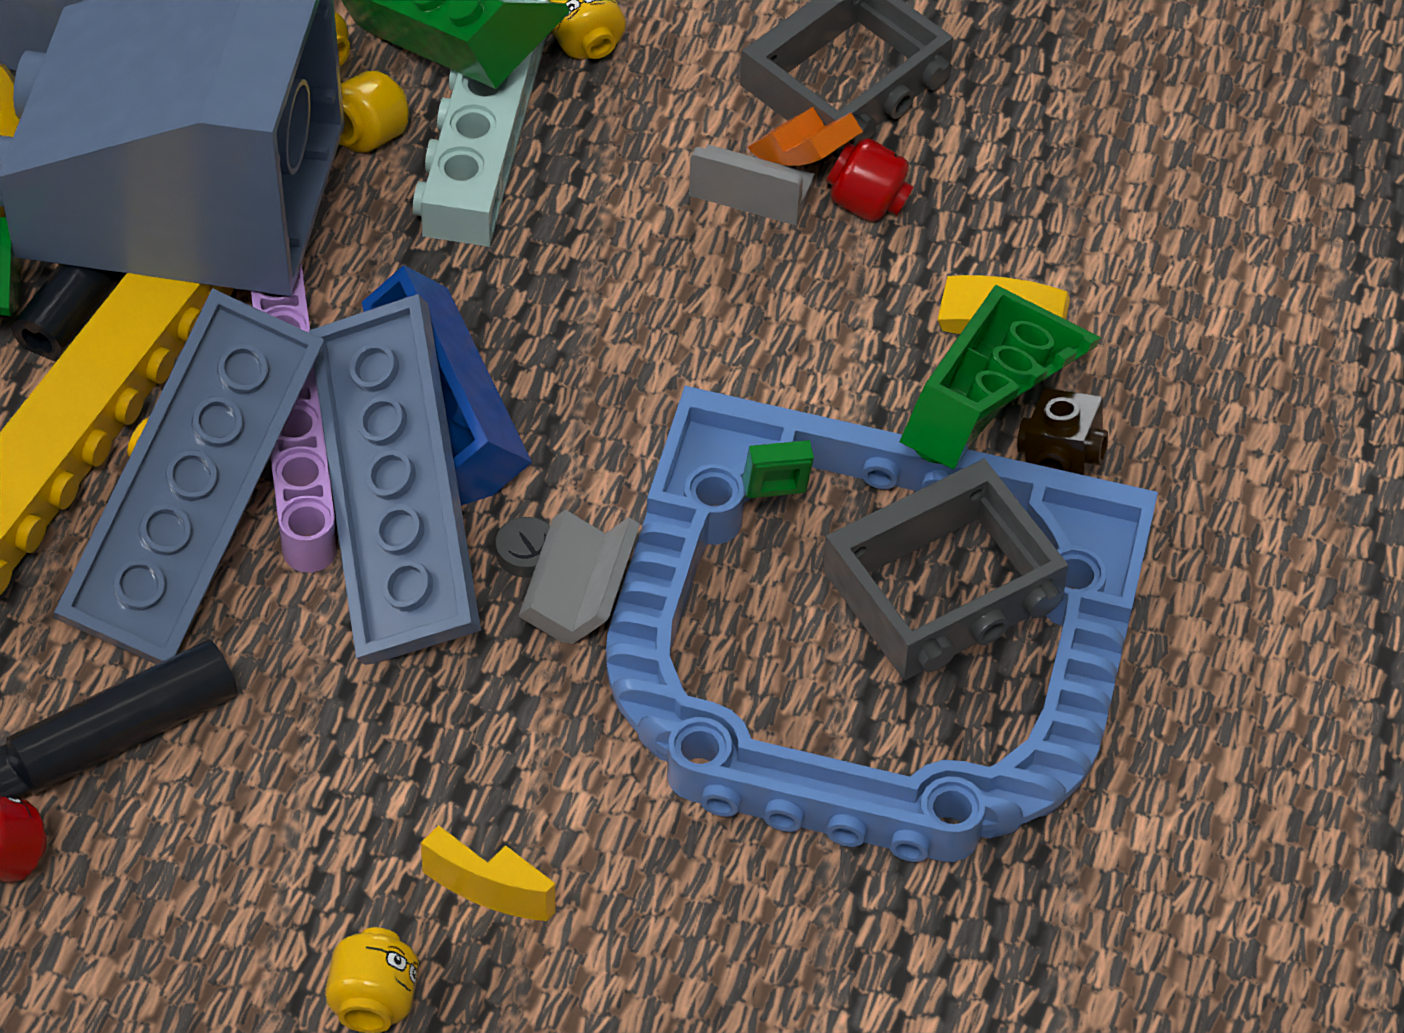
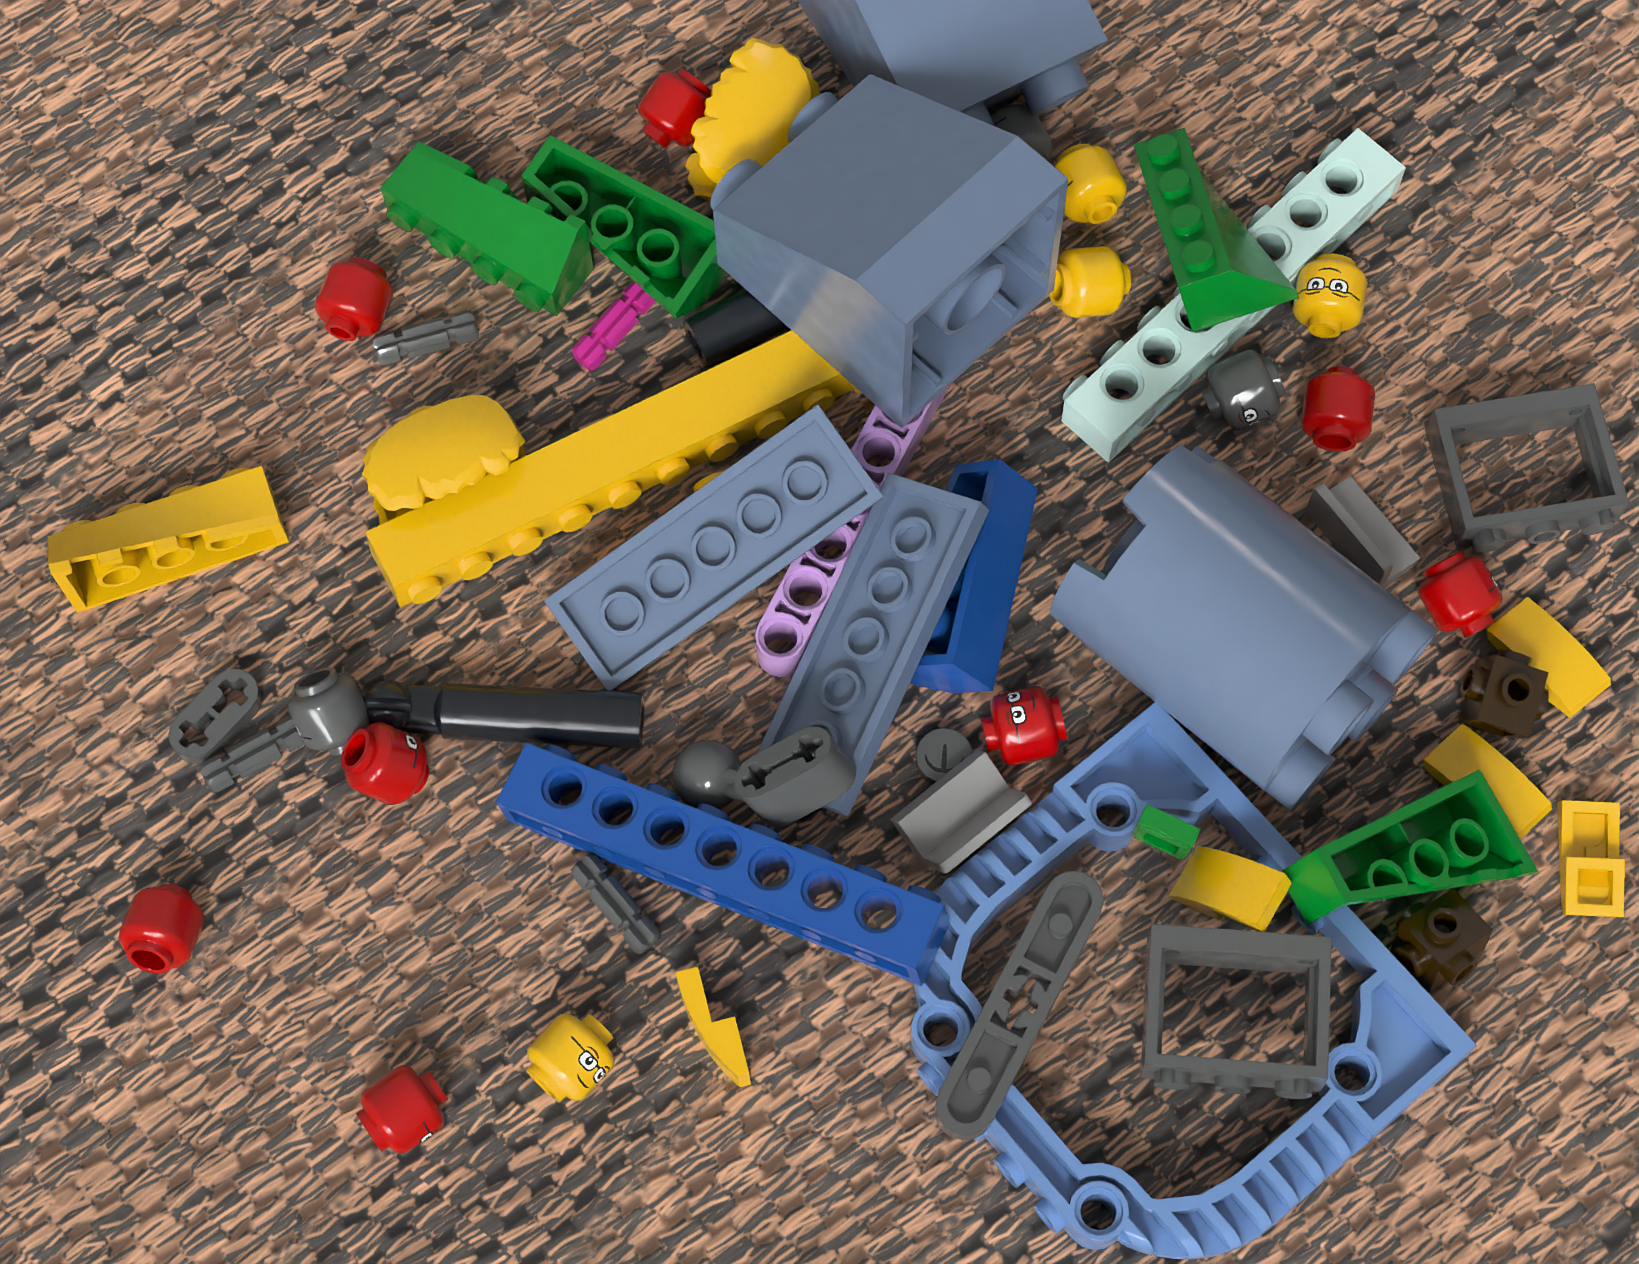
camera: 40 degrees right, 15 degrees up
orange slope [748,107,863,166] -> none
none -> blue brick [496,742,950,986]
none -> dark grey axle [571,853,660,954]
none -> dark grey beam [672,726,856,827]
none -> dark grey piece [934,871,1104,1140]
none -> red head [981,686,1067,766]
none -> sand blue brick [1050,444,1438,812]
none -> yellow slope [1169,846,1292,932]
none -> dark grey head [1201,349,1287,430]
none -> red head [1301,366,1375,452]
none -> dark brown brick [1458,649,1549,740]
none -> yellow slope [1487,597,1611,718]
none -> yellow slope [1557,800,1625,918]

